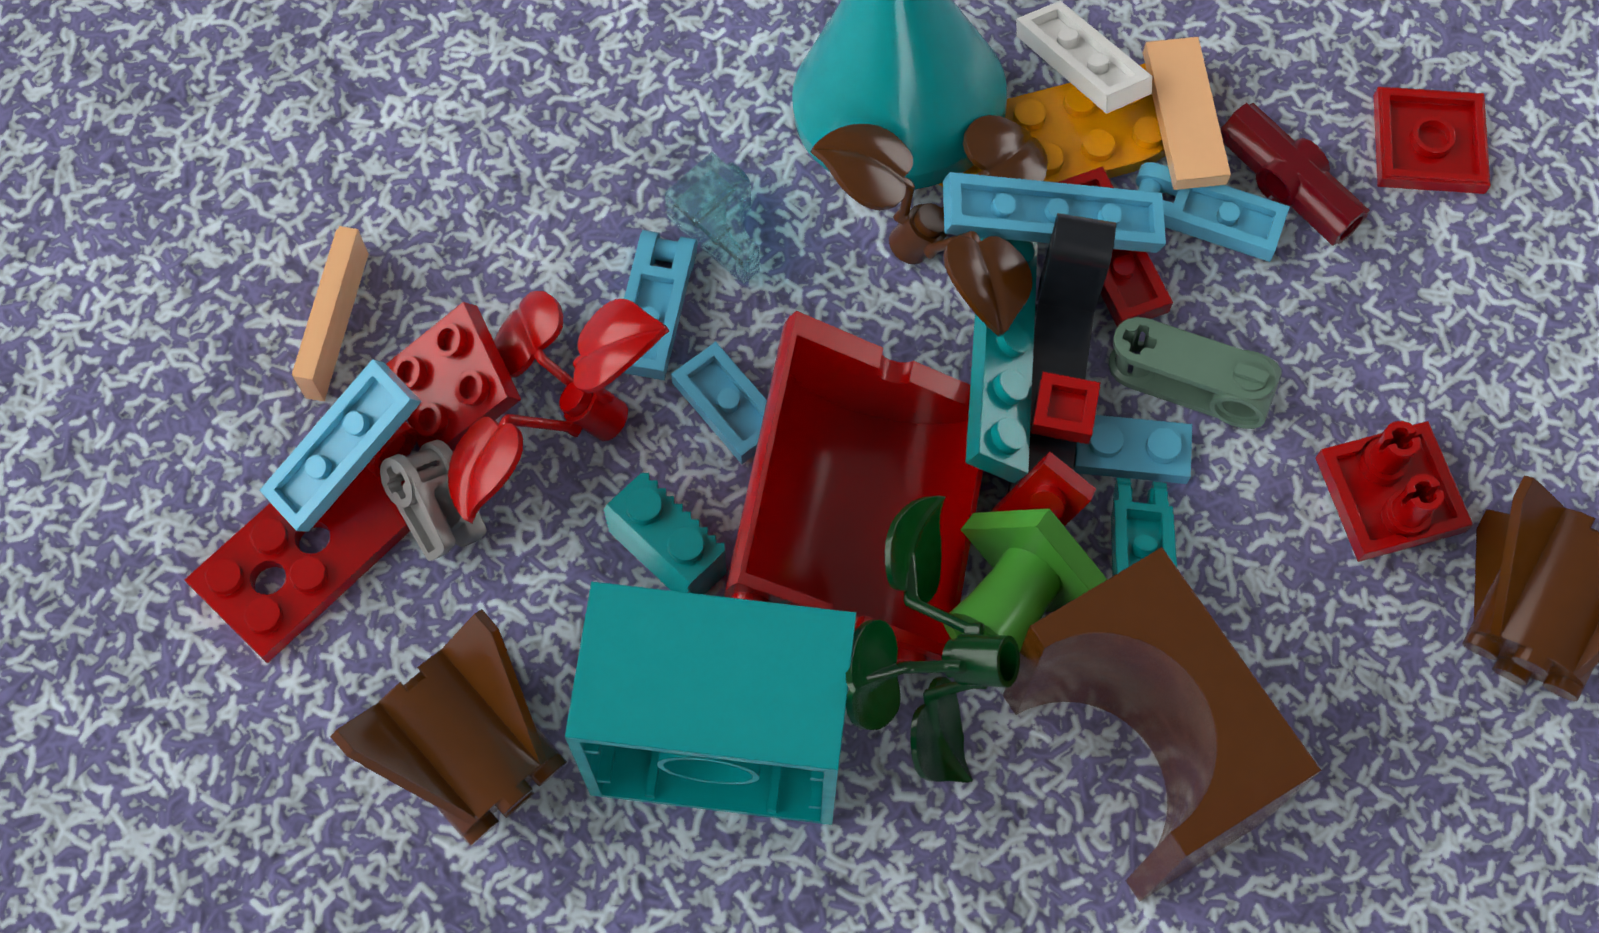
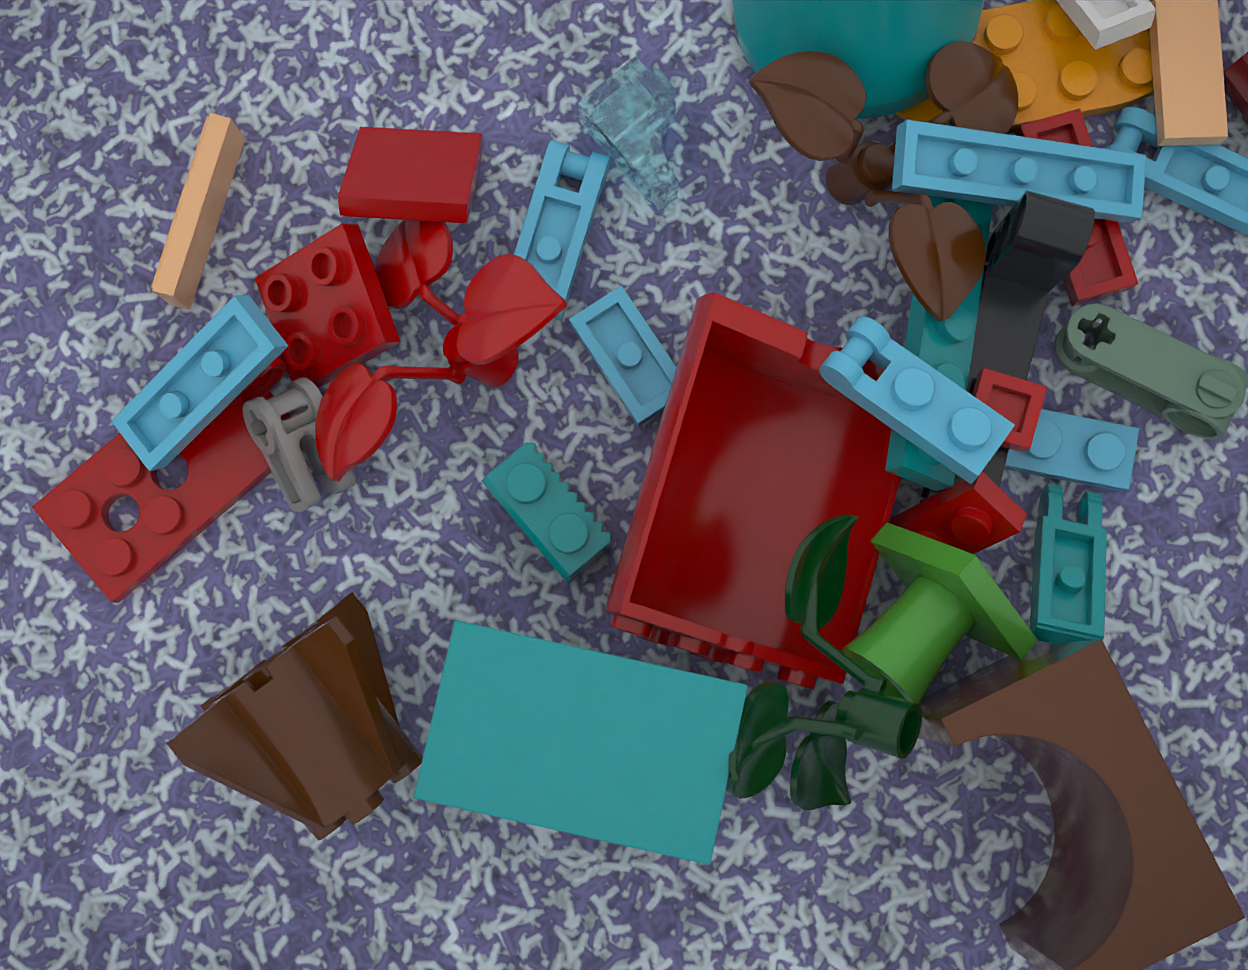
camera: 10 degrees right, 15 degrees up
none -> red tile [338,126,483,223]
none -> medium azure plate [819,316,1015,484]

